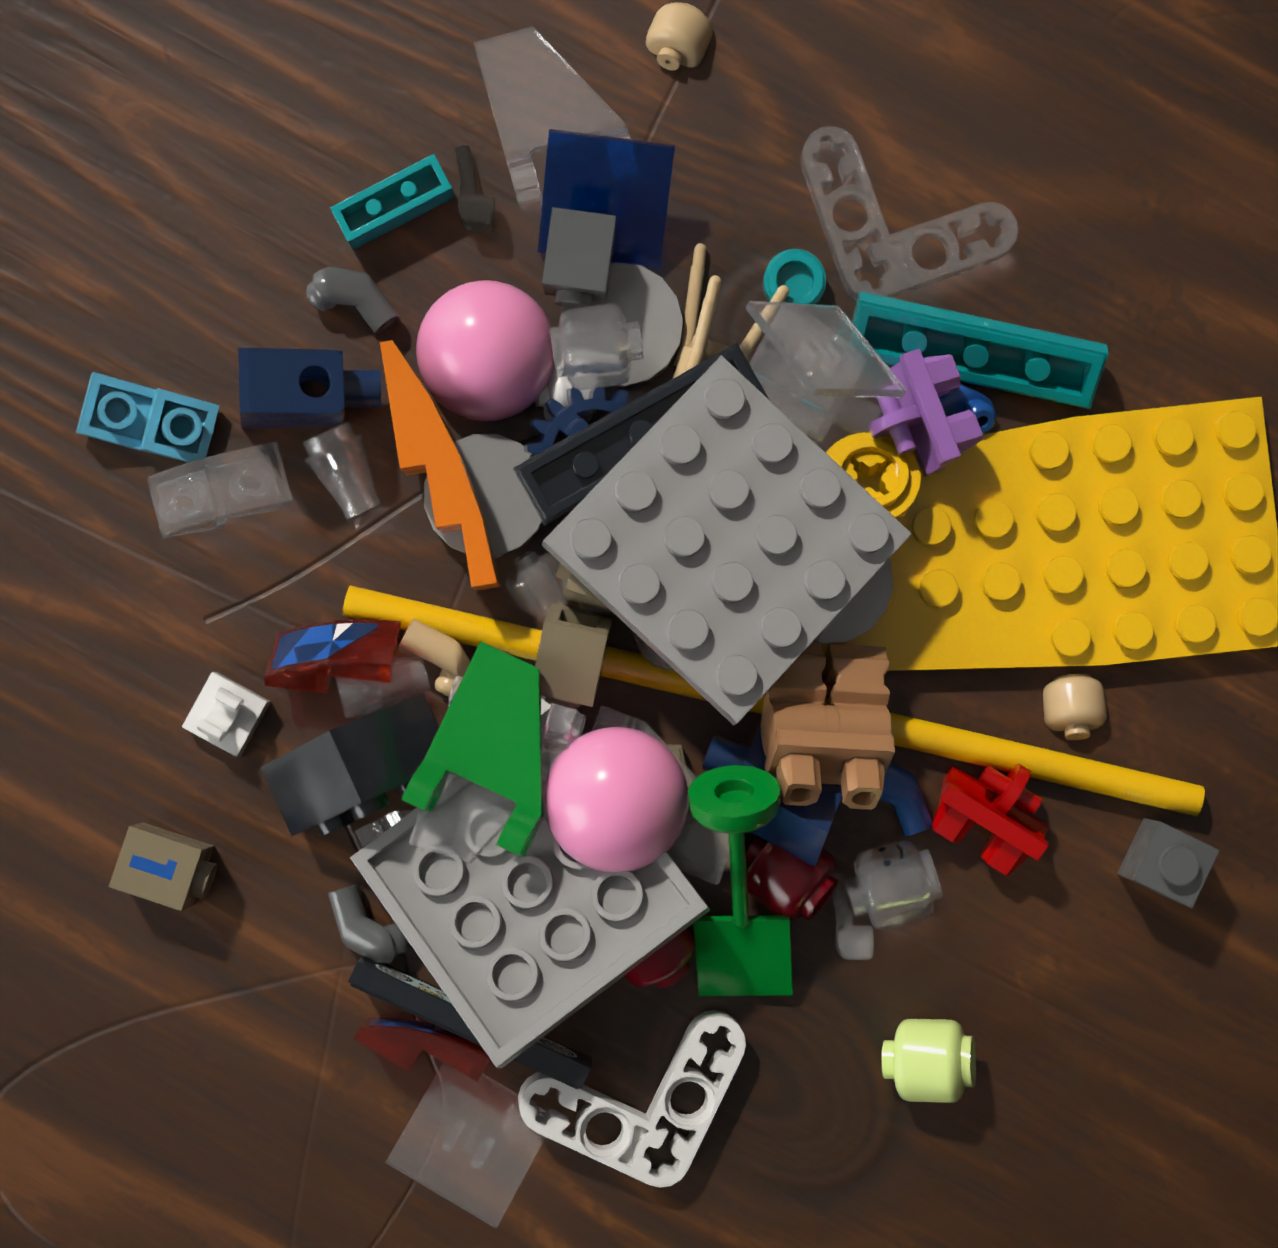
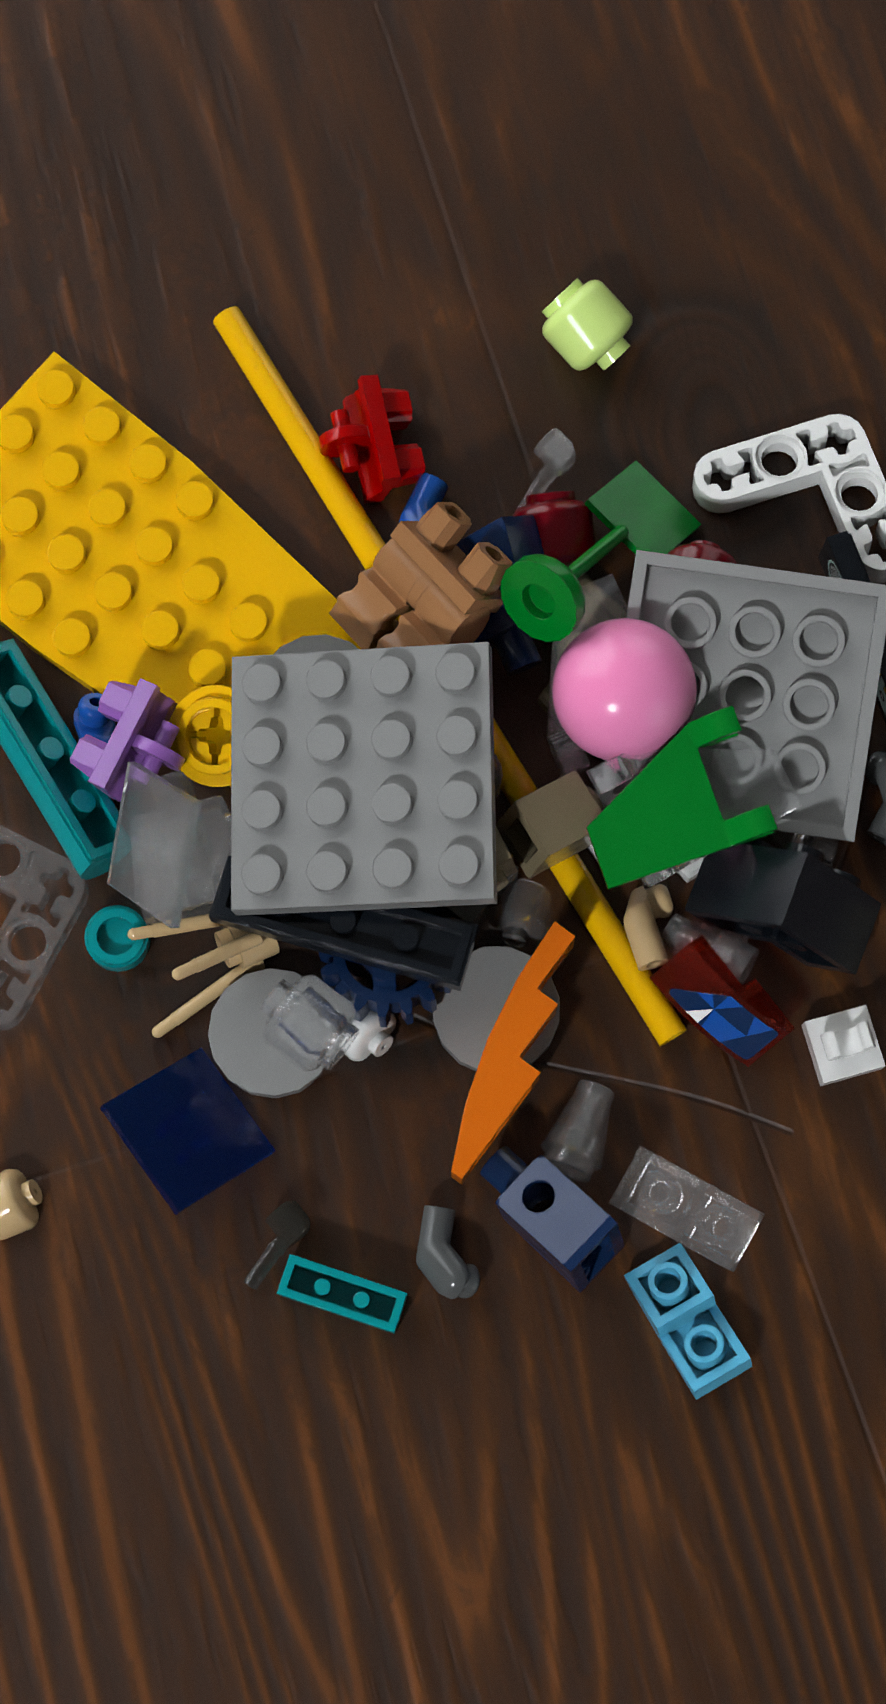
camera: 135 degrees left, 10 degrees down
bright pink piece [416,280,556,421] -> none
clear flag [473,26,637,205] -> none
dark grey brick [542,207,617,310] -> none
clear head [844,840,943,931] -> none
tan piece [1043,674,1107,740] -> none
dark grey brick [1117,818,1220,908] -> none

